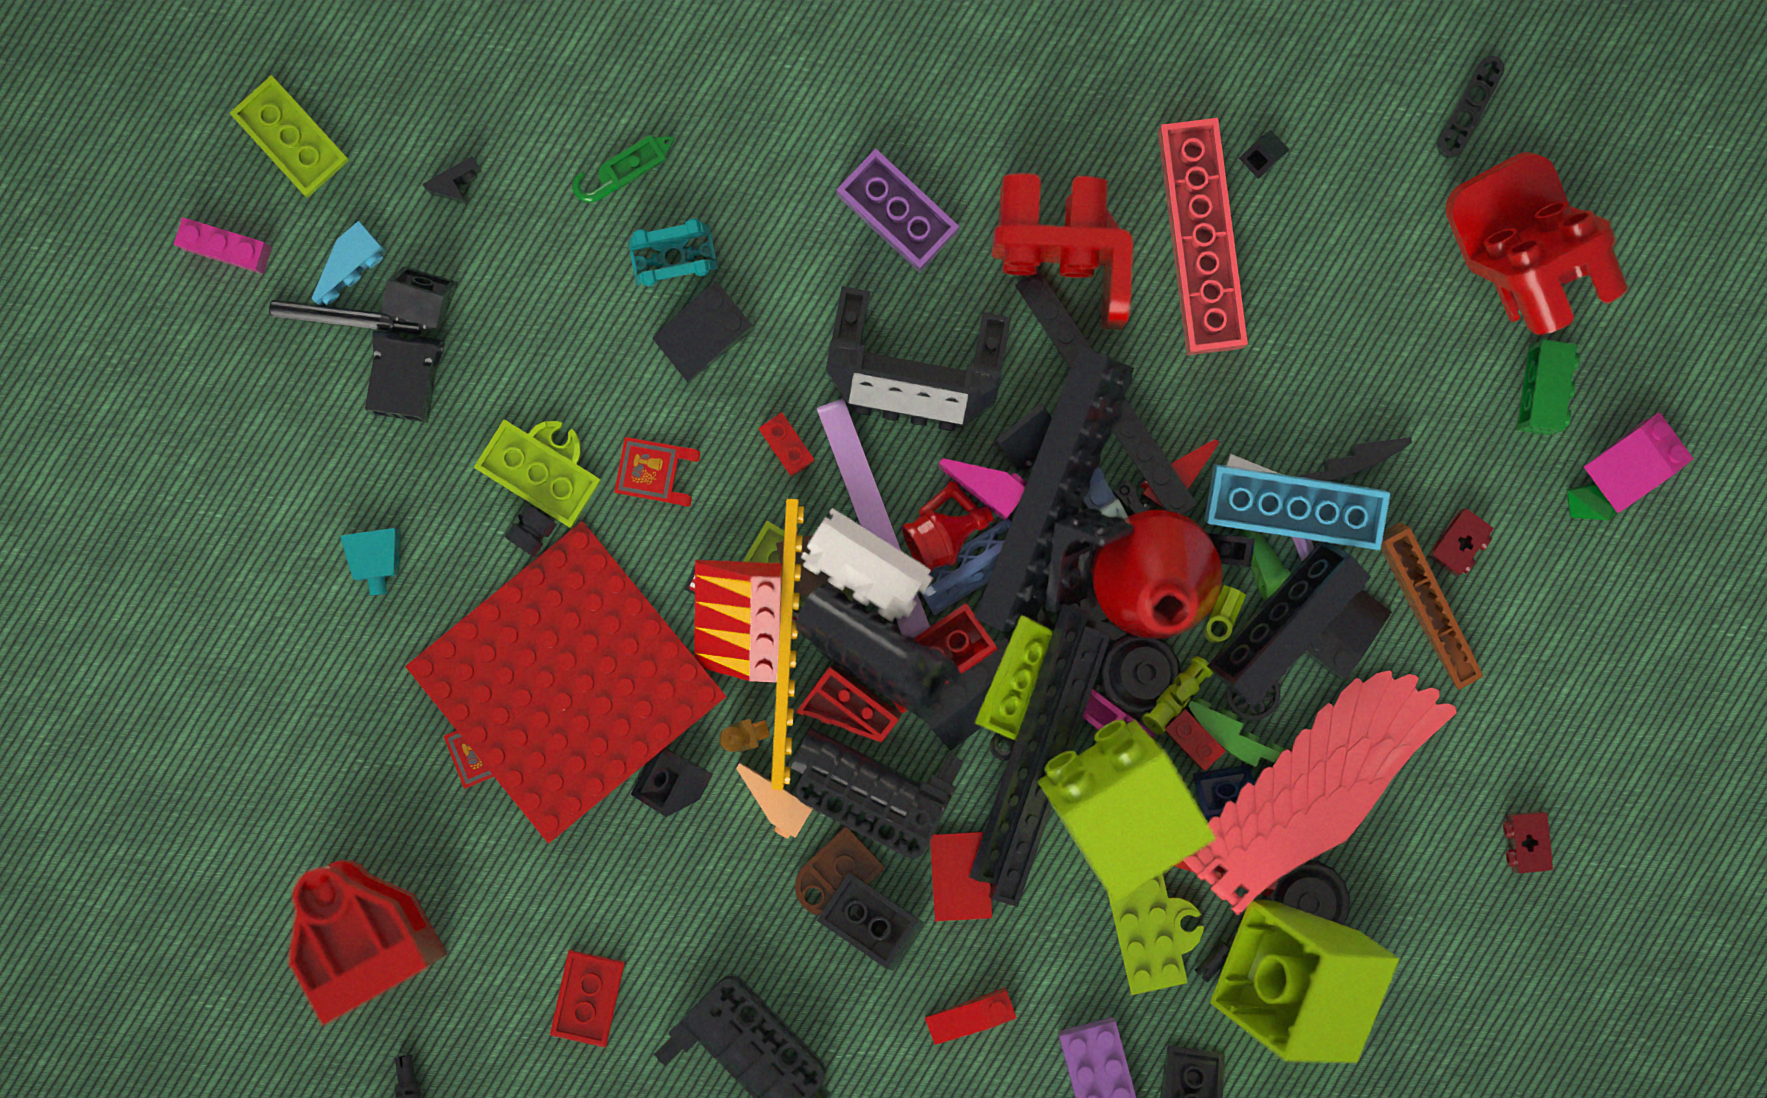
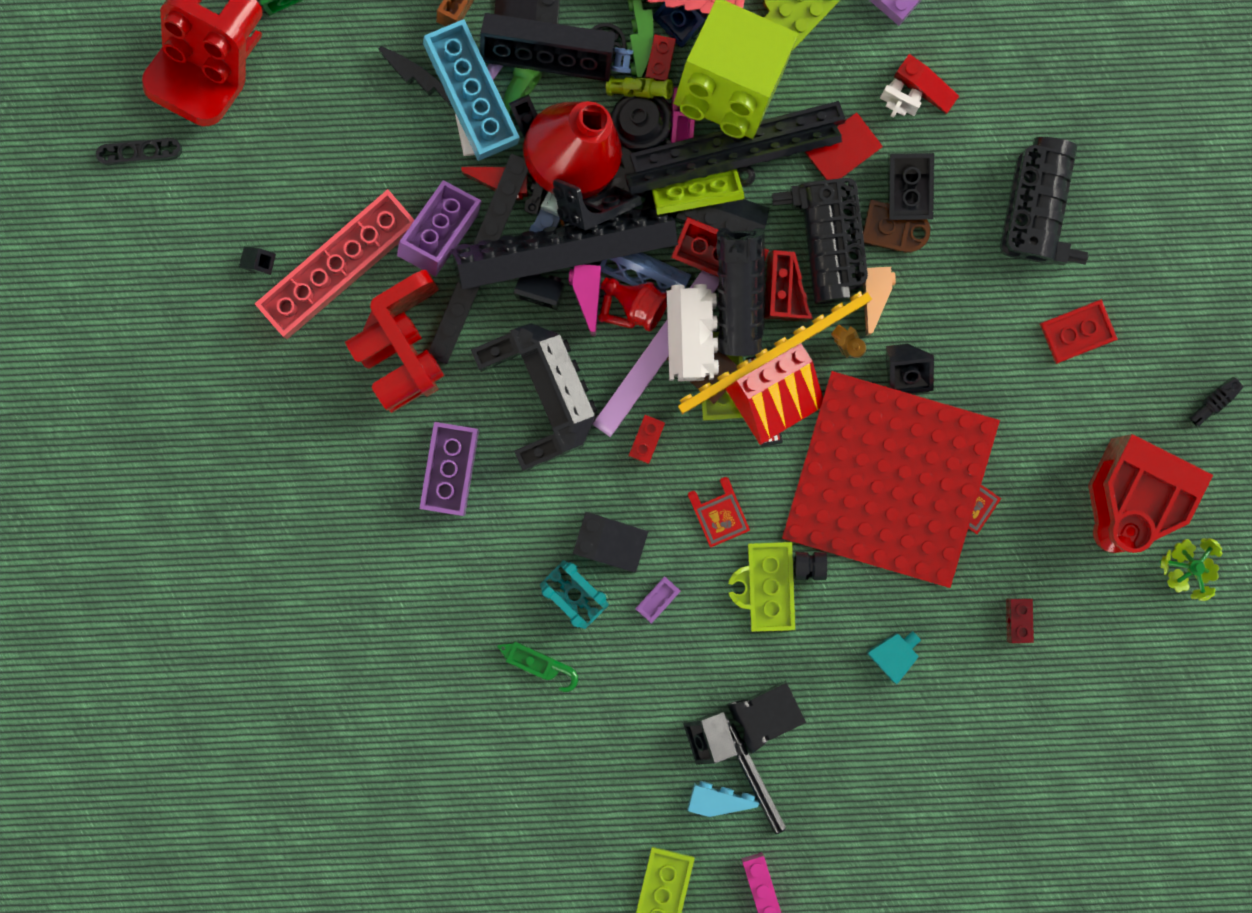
camera: 125 degrees left, 0 degrees up
black slope [423,156,482,204] -> none
lime piece [1203,585,1246,643] -> none
none -> medium lavender brick [397,180,481,277]
none -> medium blue bush [611,48,633,73]
none -> medium lavender plate [635,576,681,624]
none -> white hips [880,79,922,118]
none -> dark red brick [1006,598,1034,643]
none -> lime plant [1160,538,1223,601]

